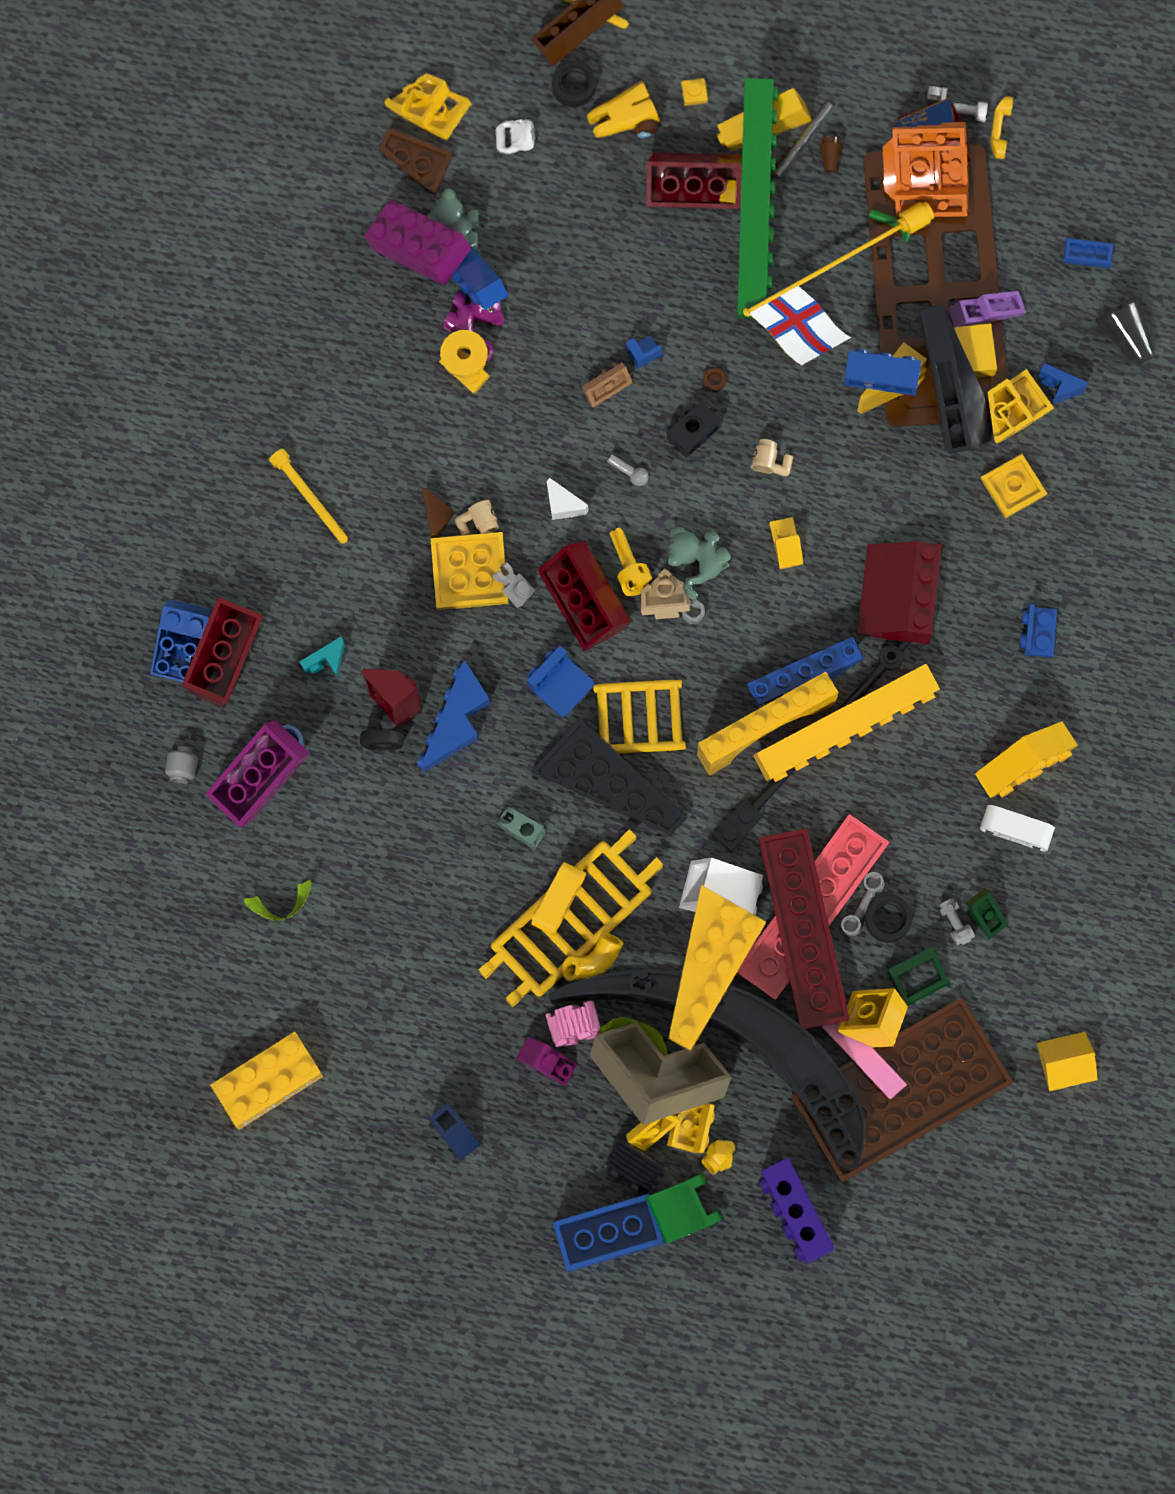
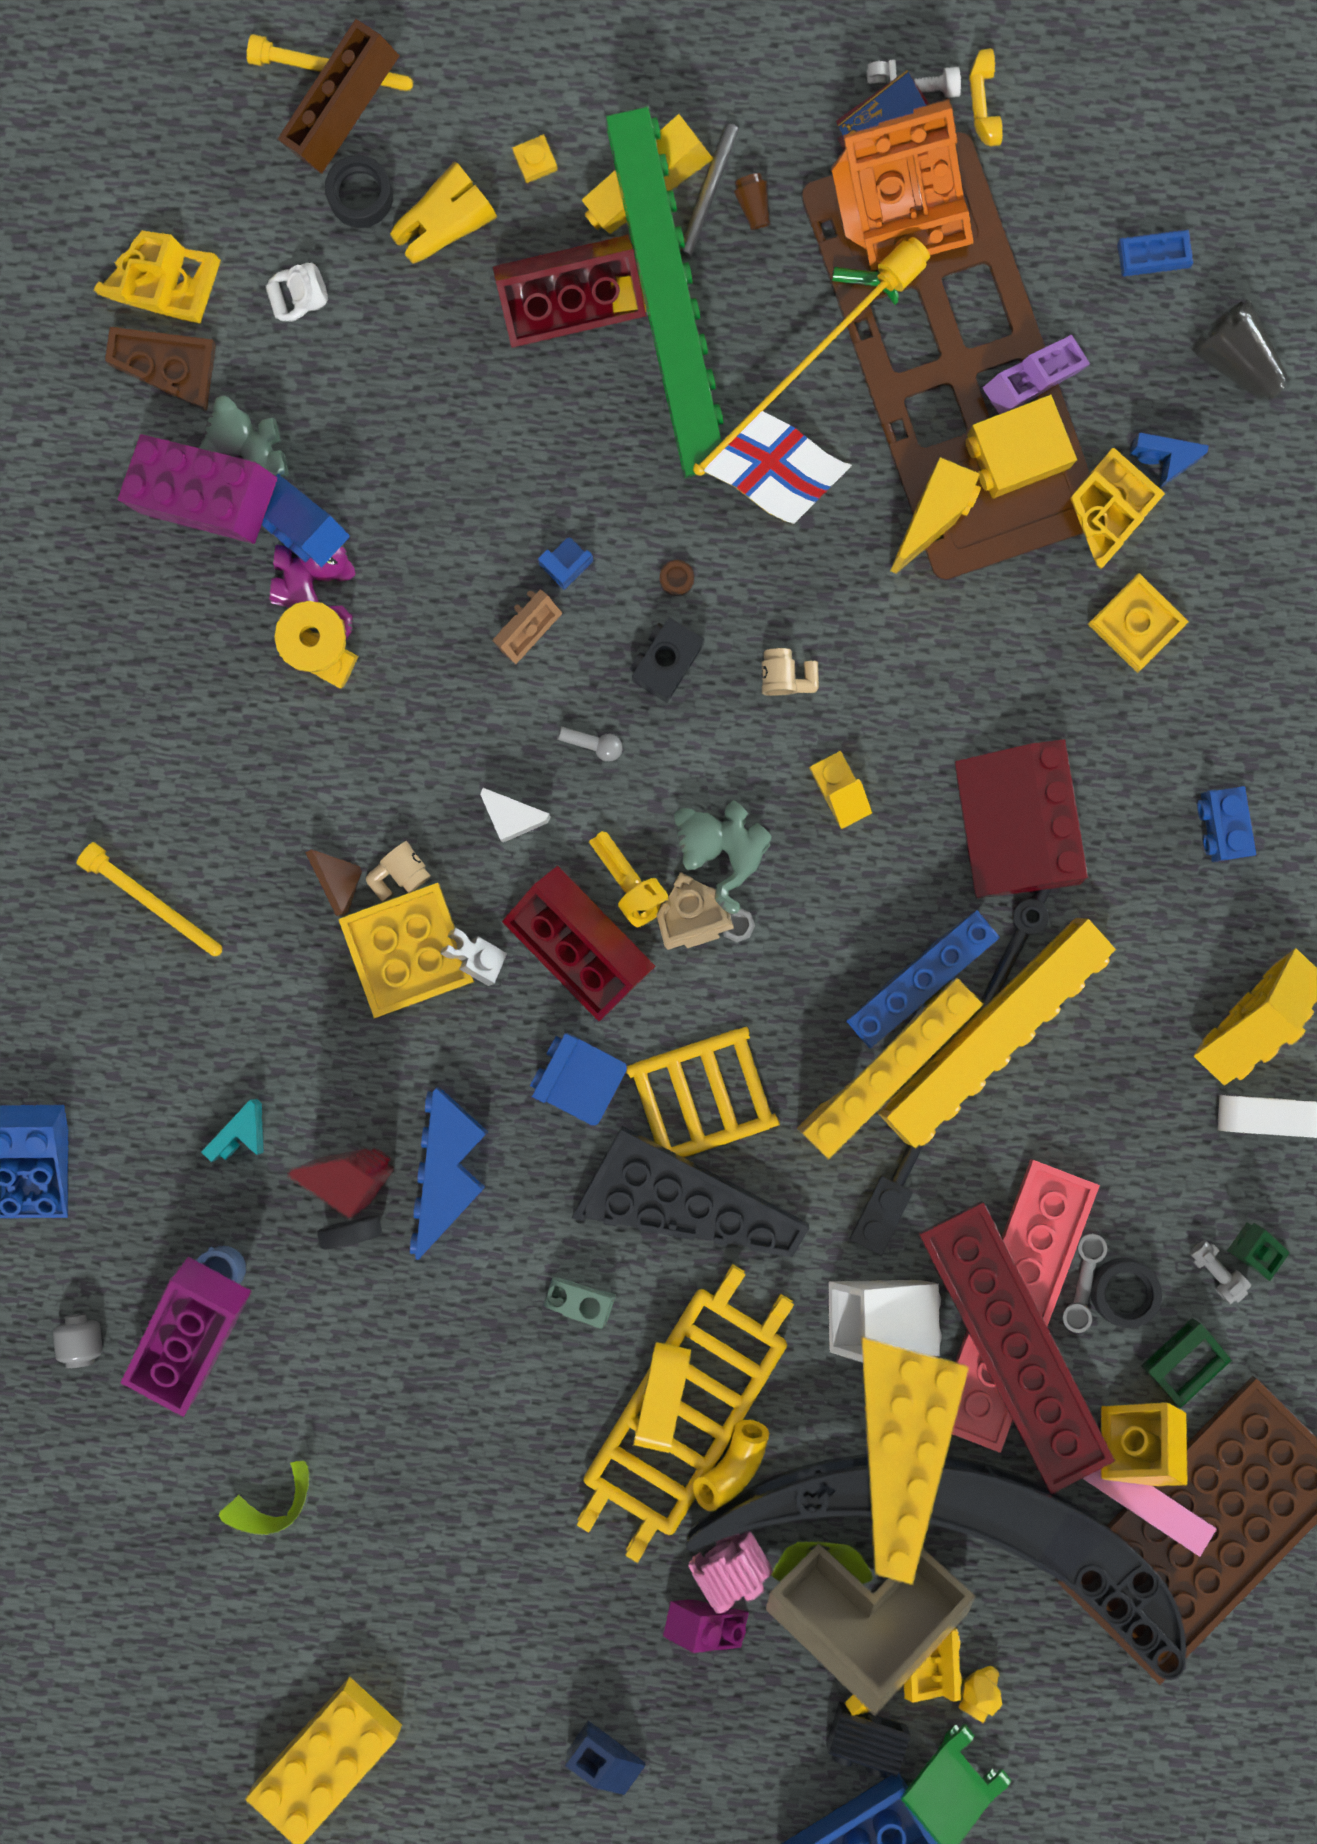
camera: 20 degrees left, 10 degrees up
dark red slope [181,597,263,708] -> none
reddish brown tile [634,121,659,138] -> none
dark purple brick [758,1158,835,1266] -> none
blue brick [844,349,921,396] -> none
black wedge [919,304,992,454] -> none

